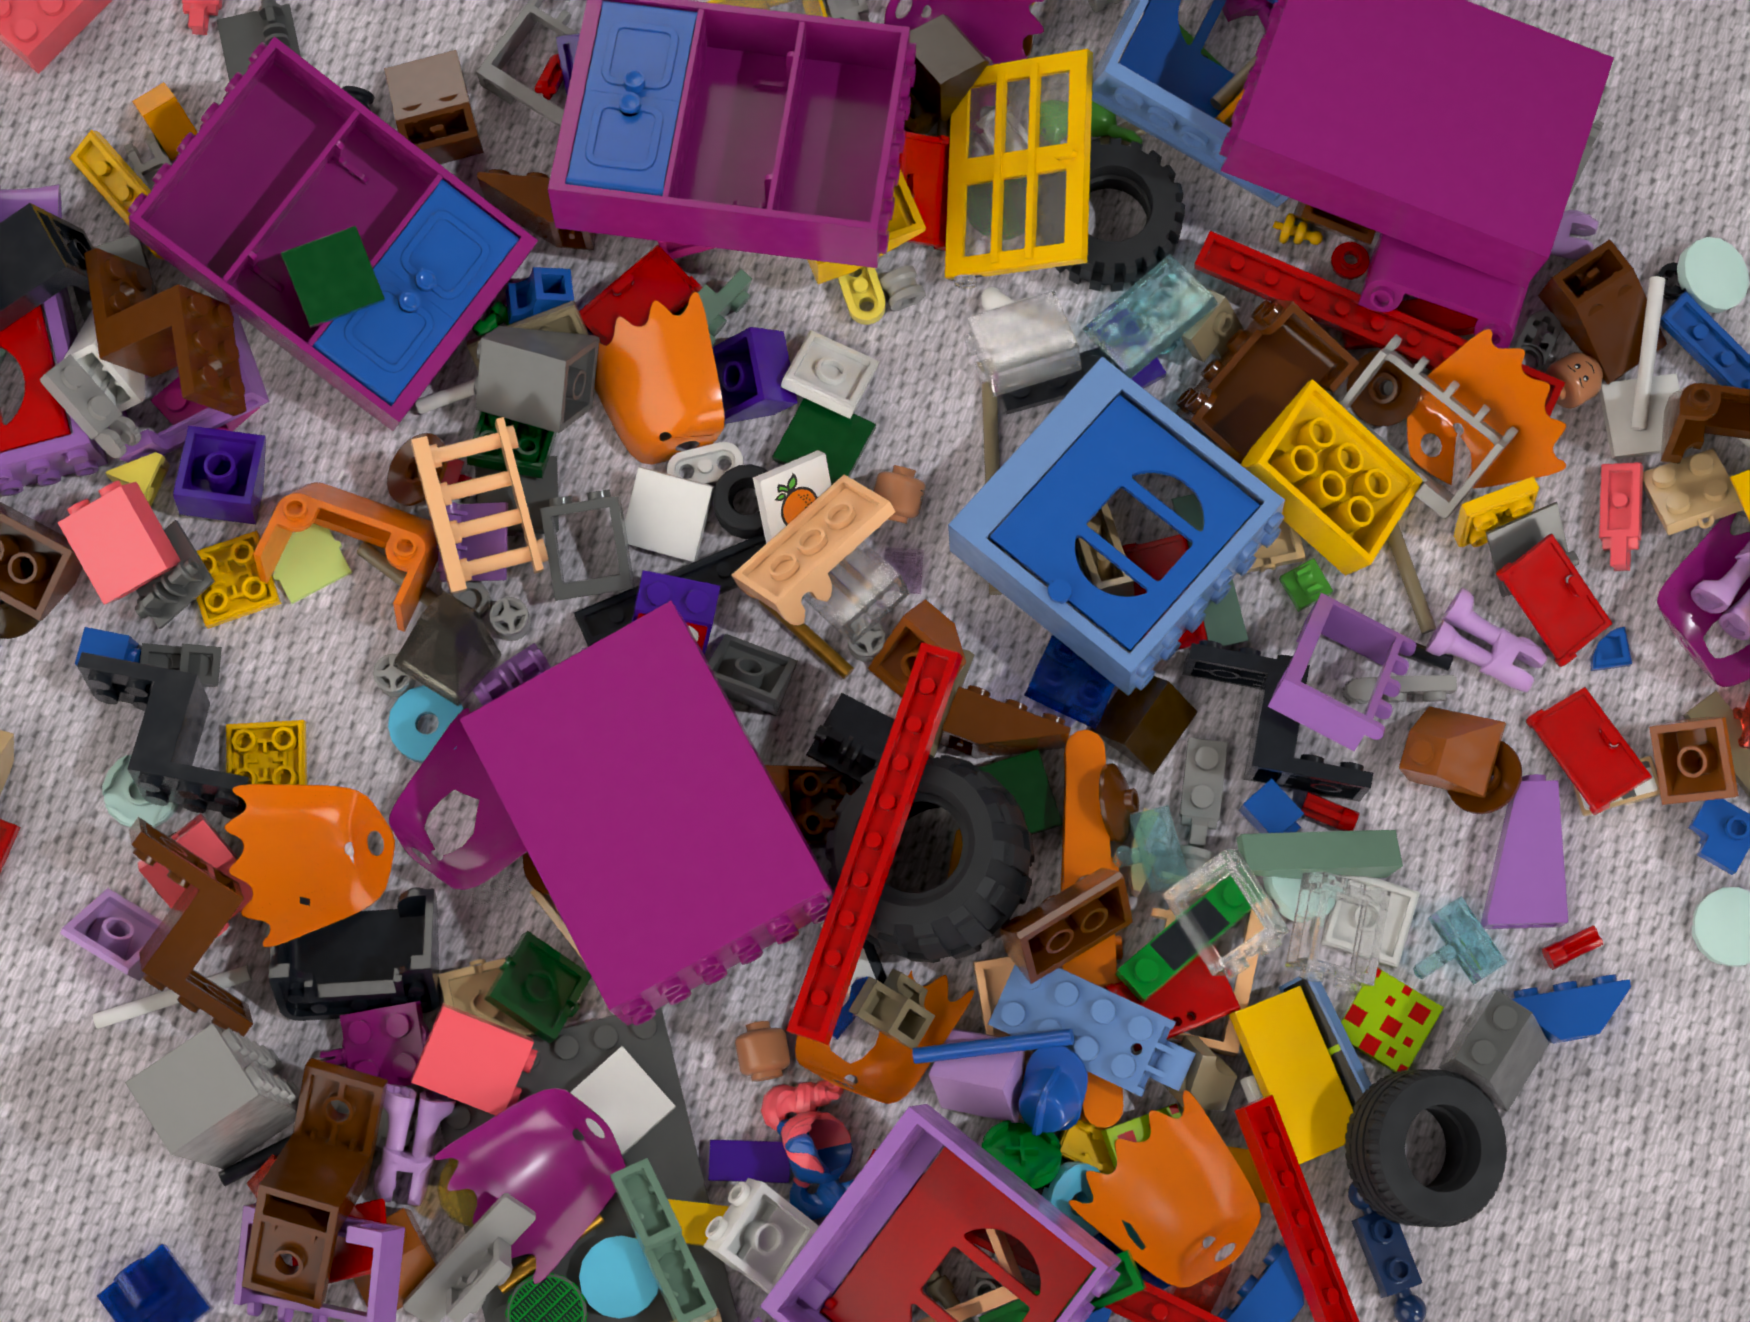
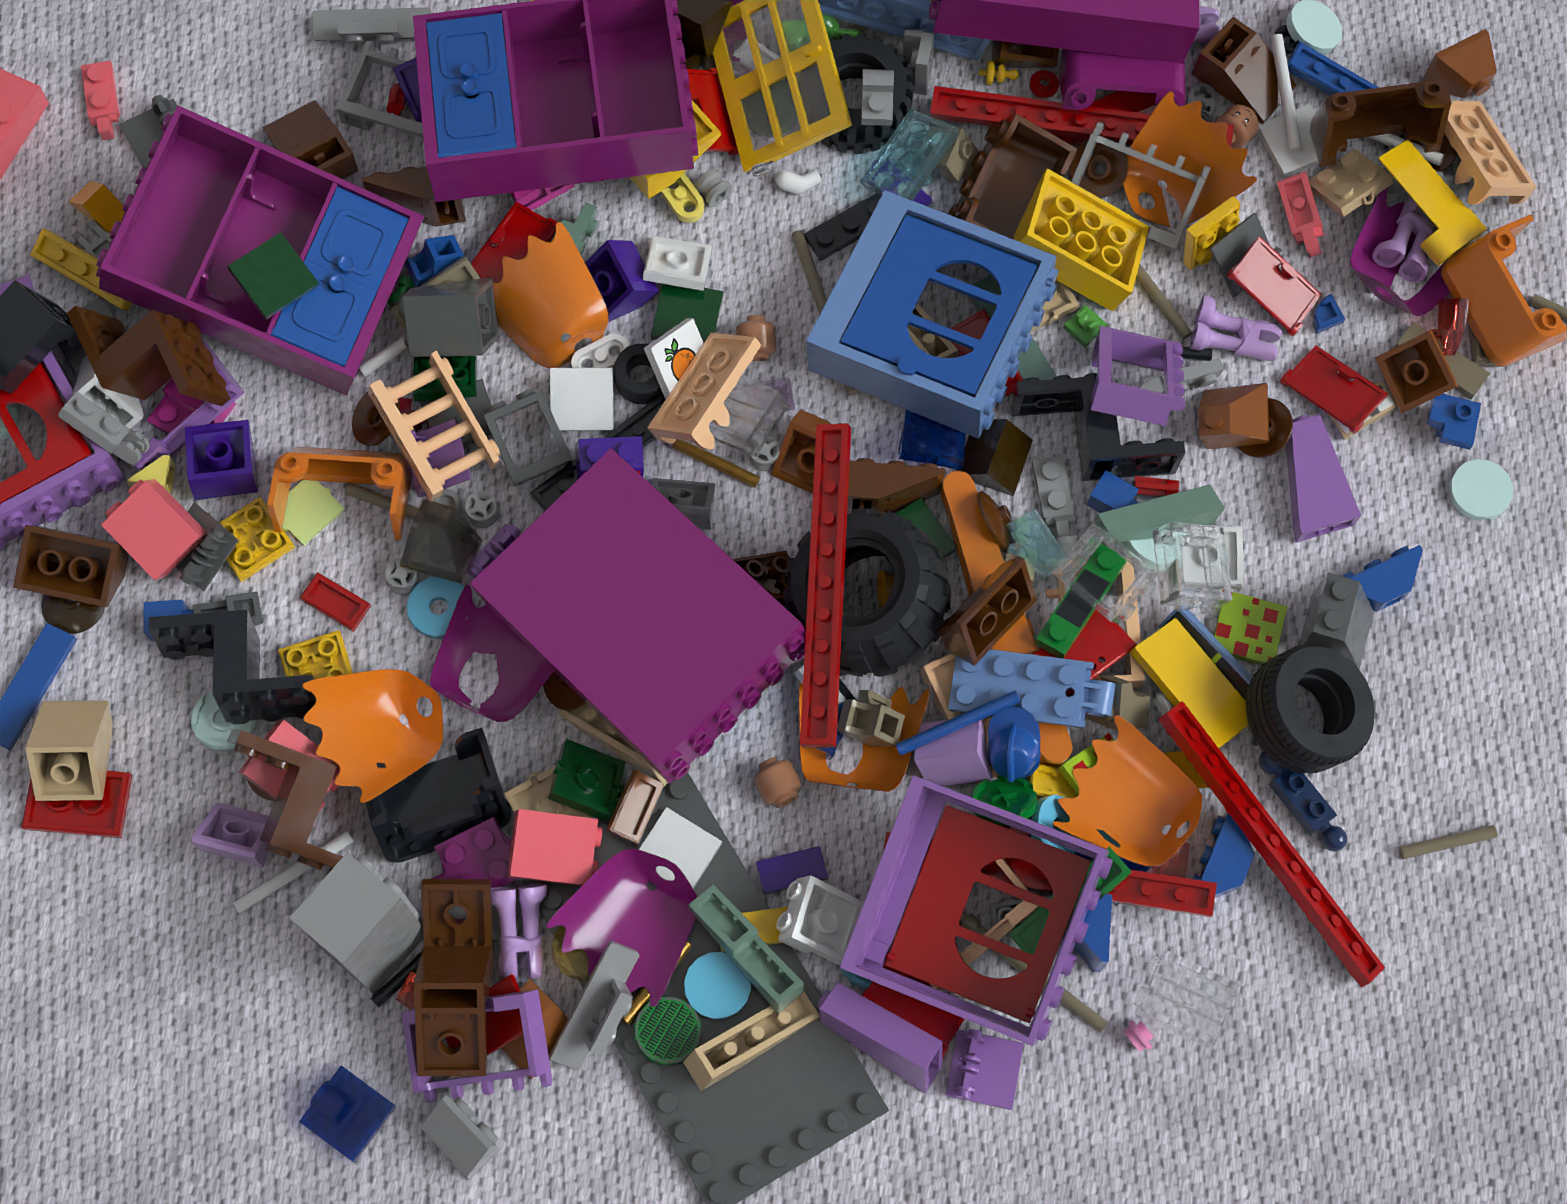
camera: 20 degrees left, 5 degrees down
hair [761,1080,855,1220] -> none
black hinge [806,693,895,784] -> none
clear brick [964,290,1081,397] -> none
clear light blue plate [1413,896,1507,985] -> none
red piece [1542,925,1603,970] -> none
none -> red tile [300,572,371,632]
none -> tile [606,770,664,844]
none -> light grey brick [861,69,894,126]
none -> light grey bracket [903,29,934,95]

